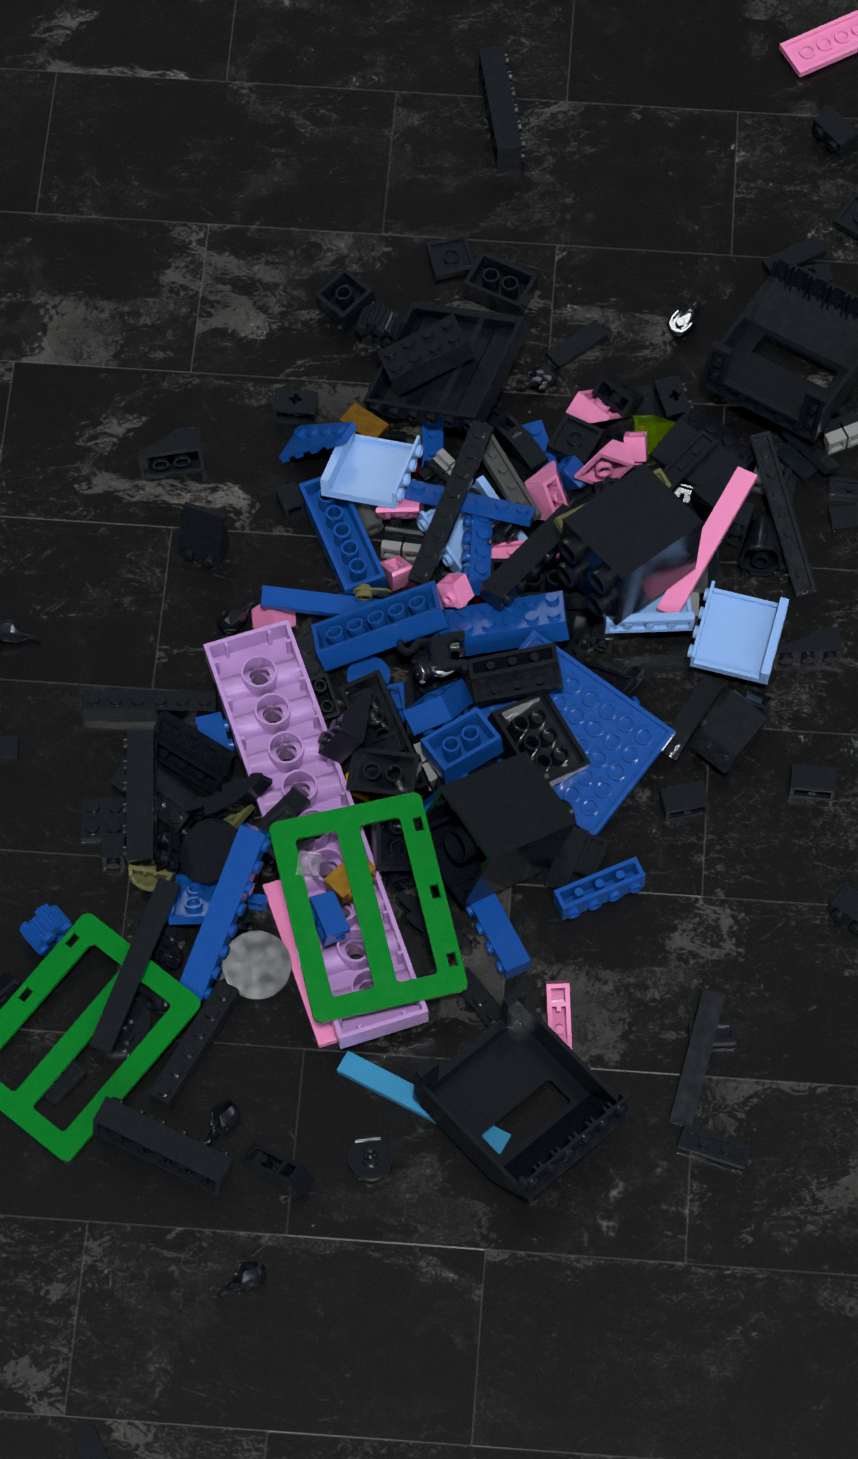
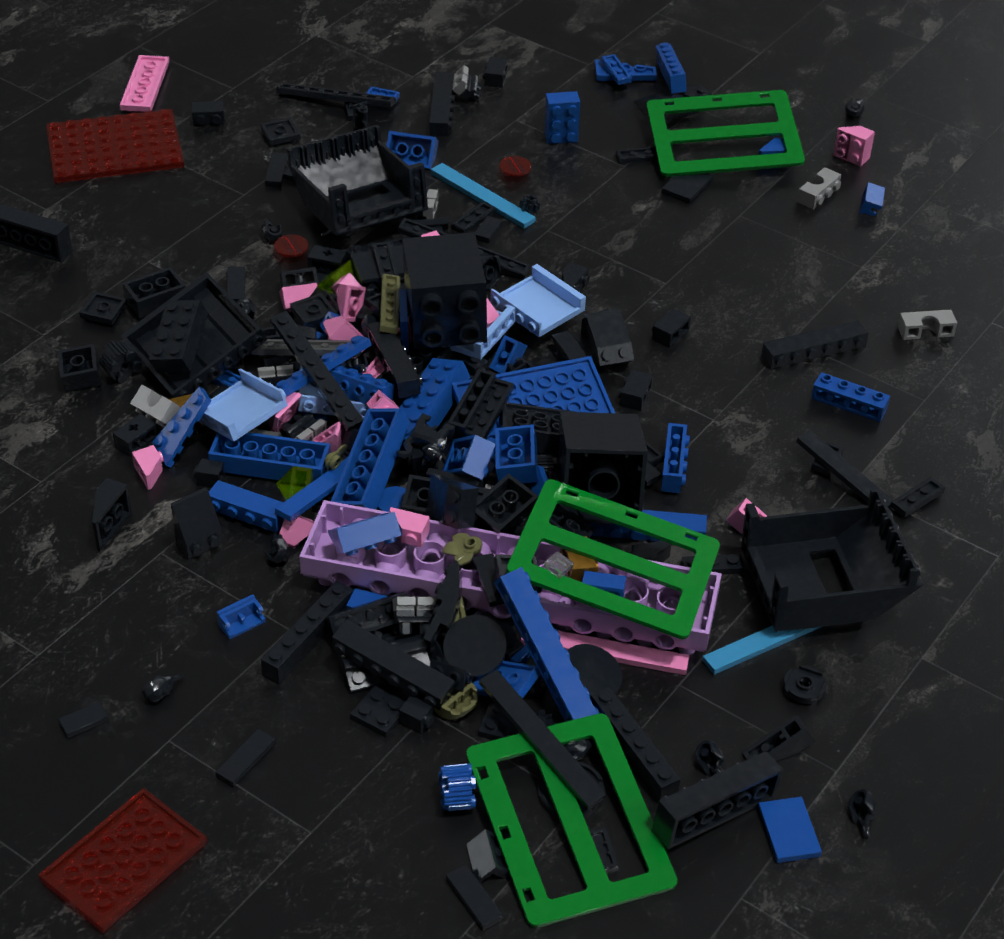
camera: 60 degrees left, 20 degrees down
none -> clear red plate [46,109,184,183]
none -> light grey arch [130,385,181,427]
none -> bright pink slope [132,445,164,490]
none -> blue brick [209,480,284,533]
none -> blue hinge [217,594,266,639]
none -> clear red piece [274,235,308,257]
none -> clear neon green slope [276,466,313,500]
none -> blue slope [327,512,402,556]
none -> bright pink slope [390,507,430,548]
none -> hips [392,597,436,635]
none -> olive plate [442,533,483,566]
none -> blue slope [489,335,527,373]
none -> blue tile [758,797,822,863]
none -> blue brick [811,372,890,422]

